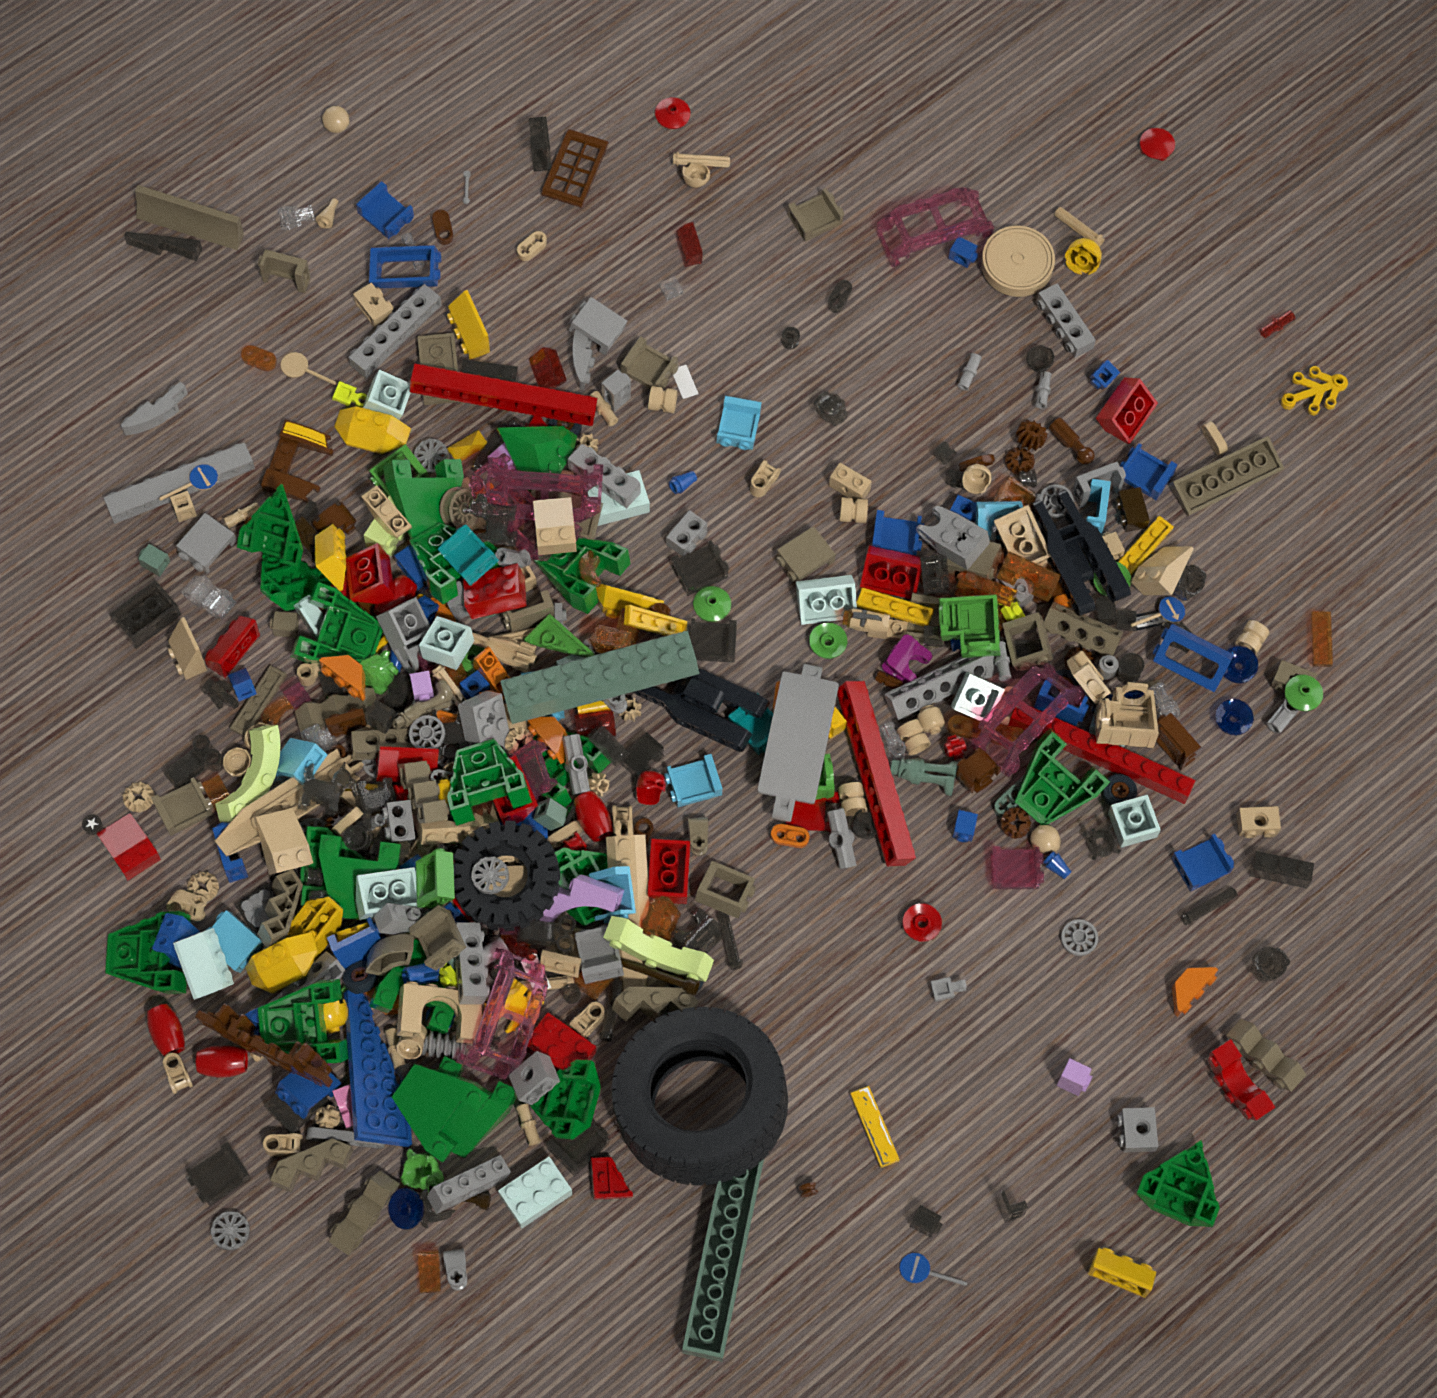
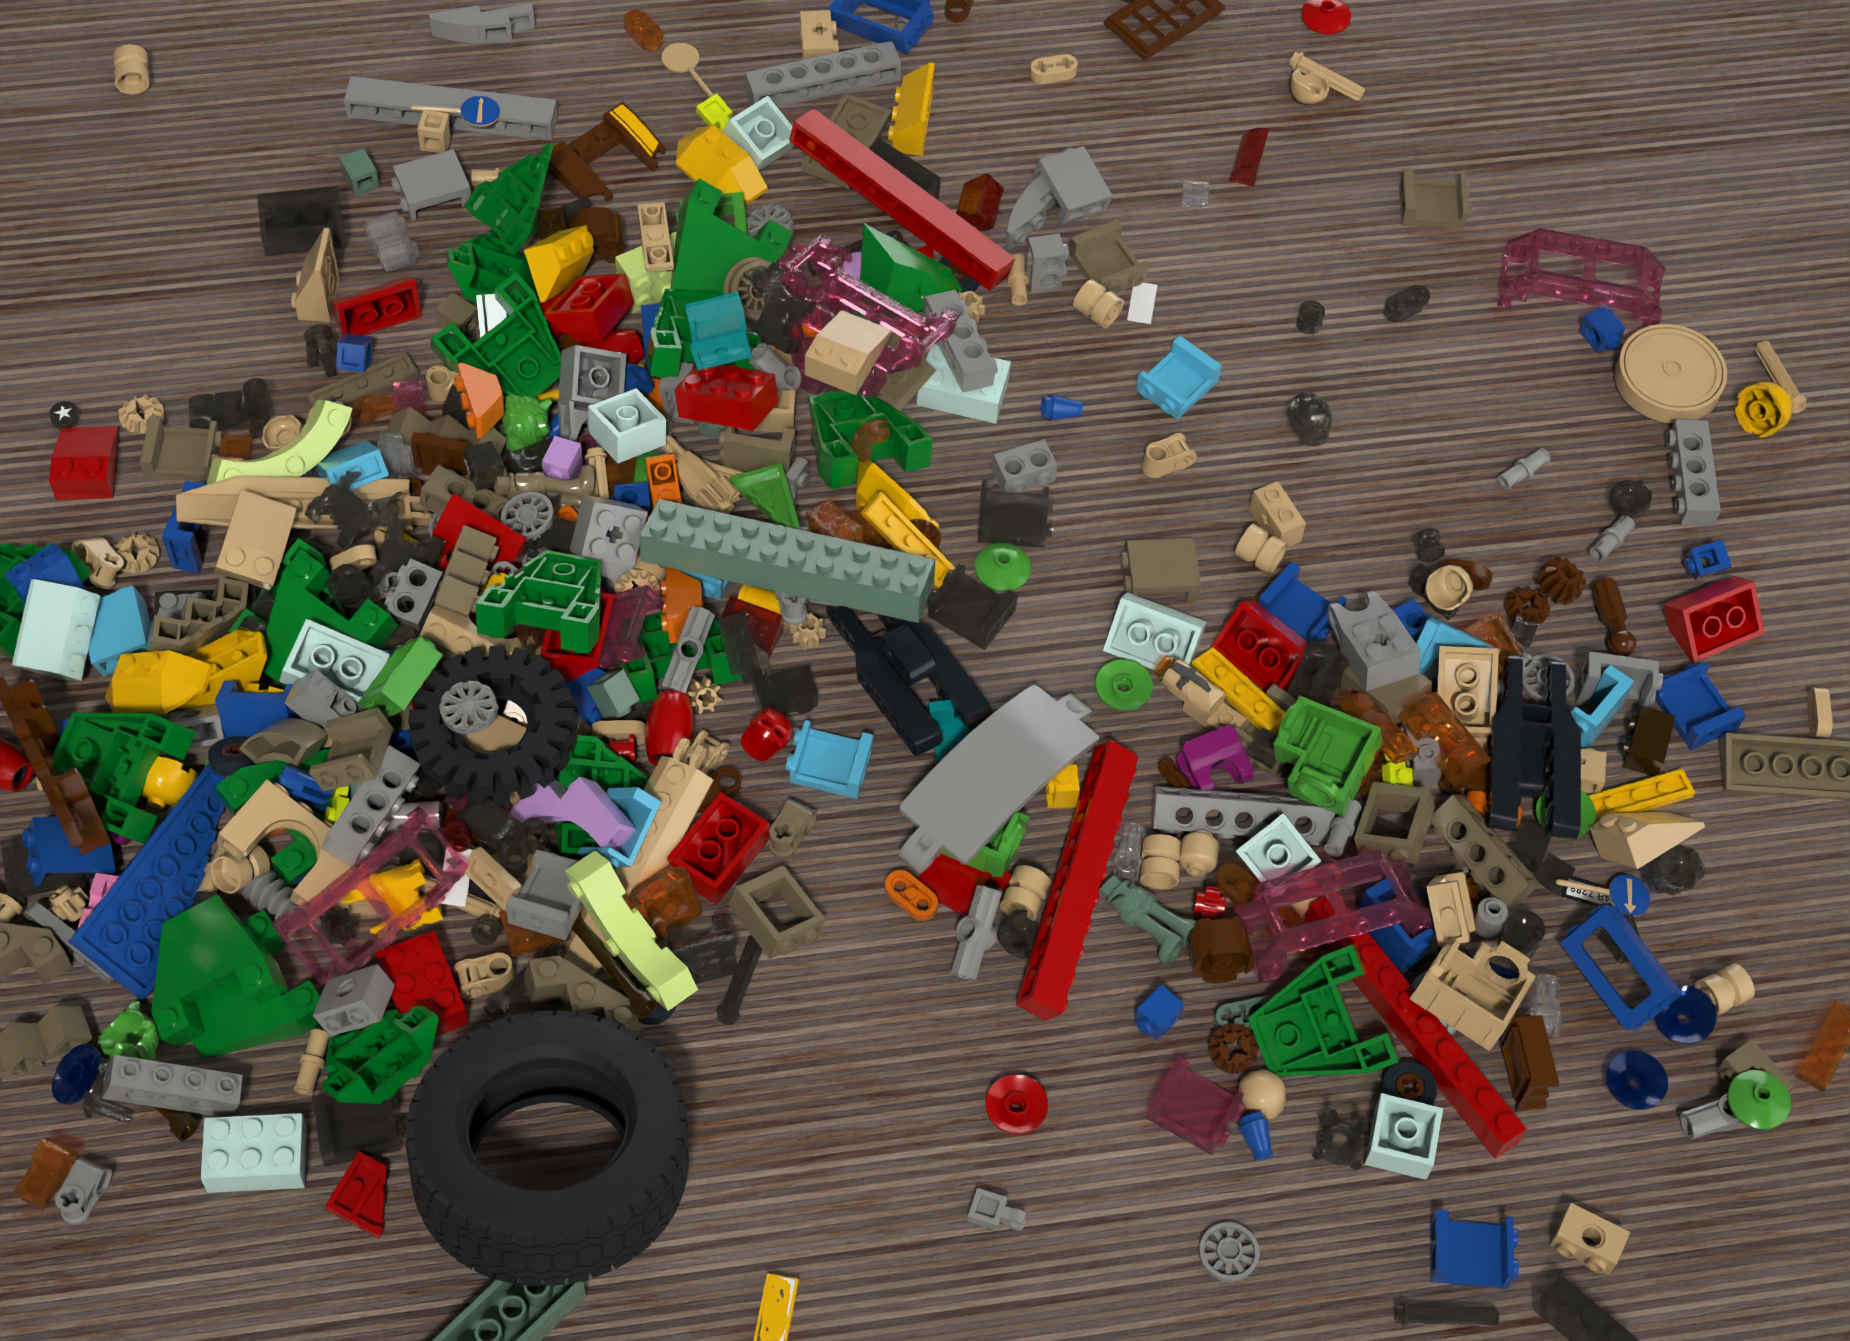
camera: 30 degrees right, 10 degrees down
yellow slope [447,430,488,461] -> none

